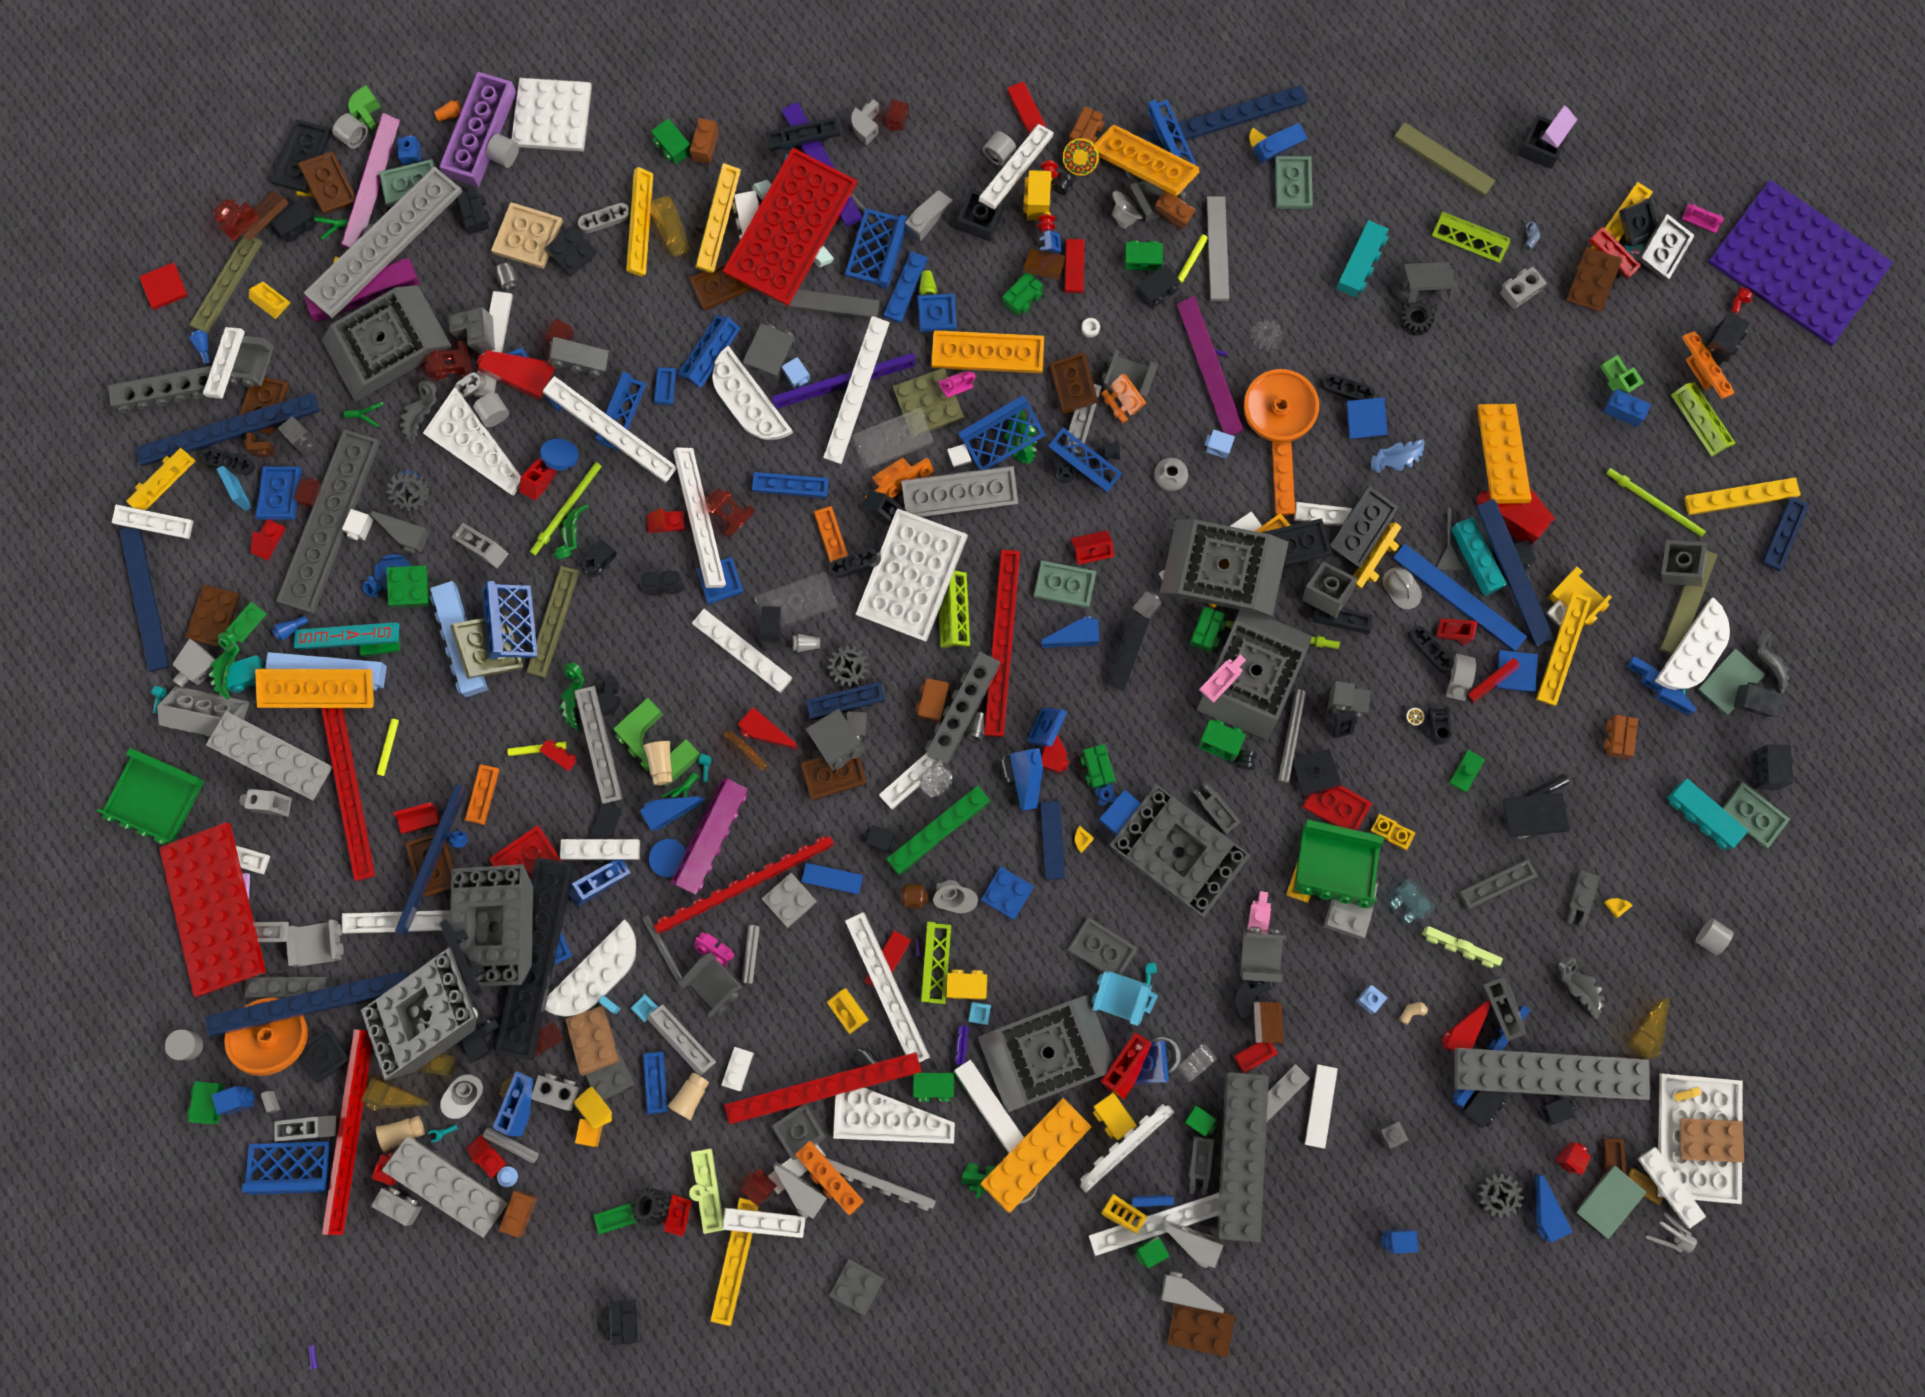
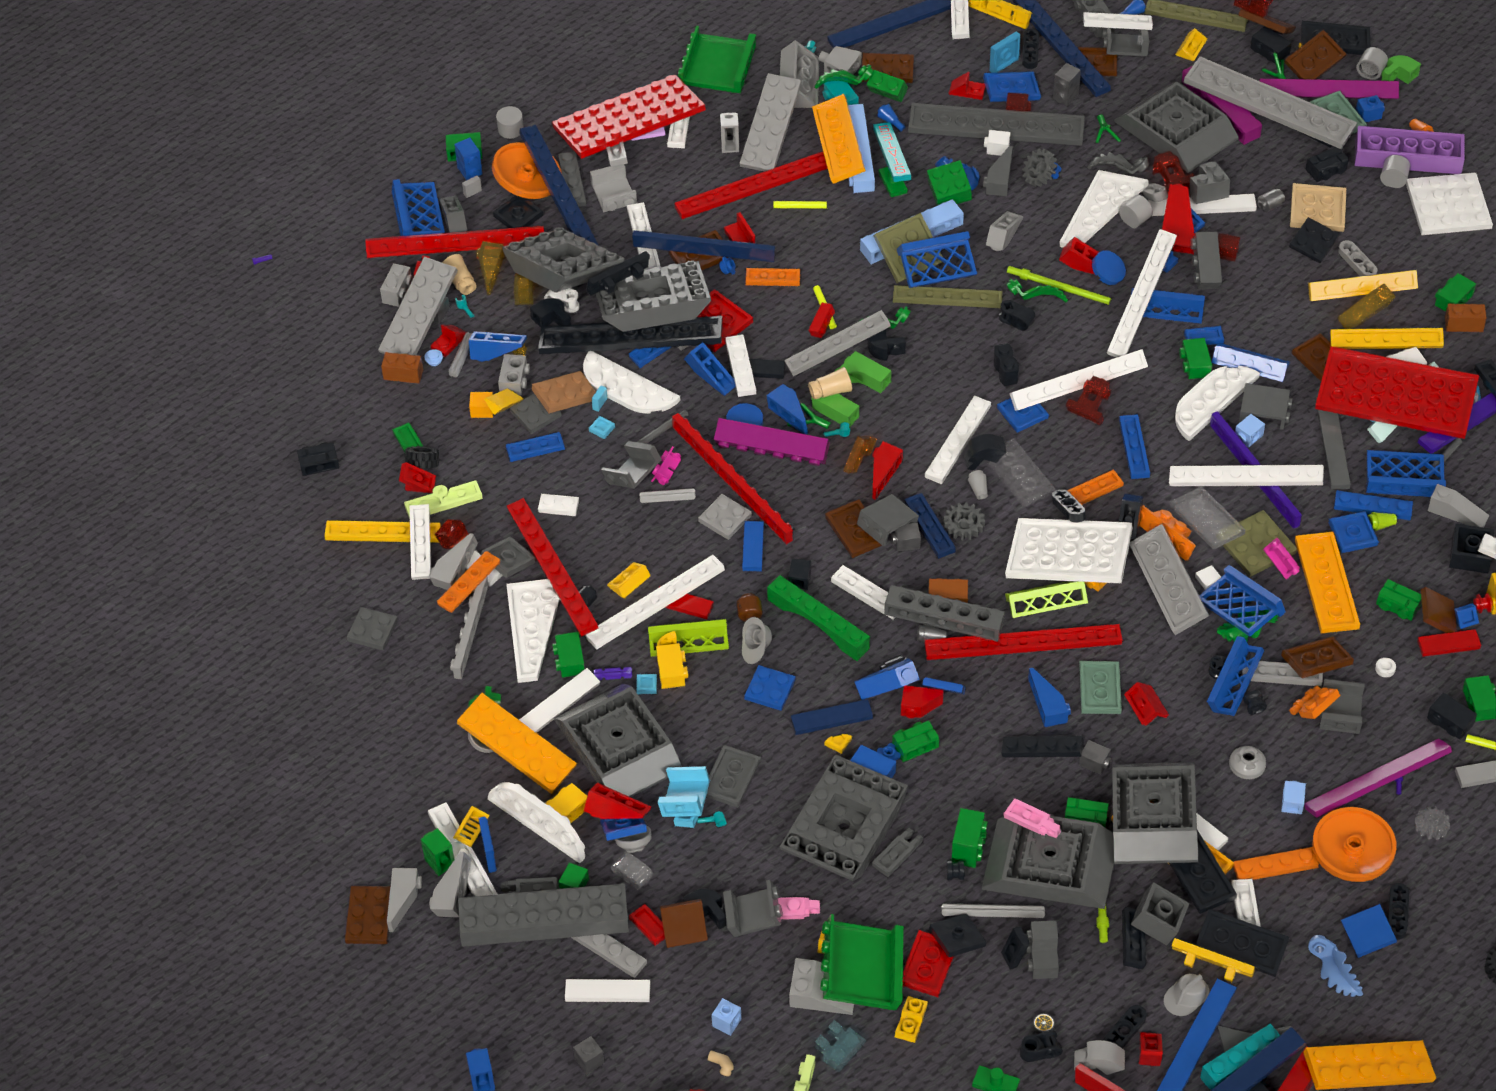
camera: 80 degrees right, 25 degrees down
reddish brown bracket [244,432,275,458] -> none
light grey piece [440,1075,483,1119] -> none
clear red tile [535,1022,565,1057] -> none
red slope [647,508,686,533] -> none
light grey plate [647,1004,716,1076] -> none
tan plant [667,1073,709,1121] -> none
clear gear [919,764,952,798] -> none
none -> yellow tile [657,631,677,646]
none -> green brick [1179,338,1212,379]

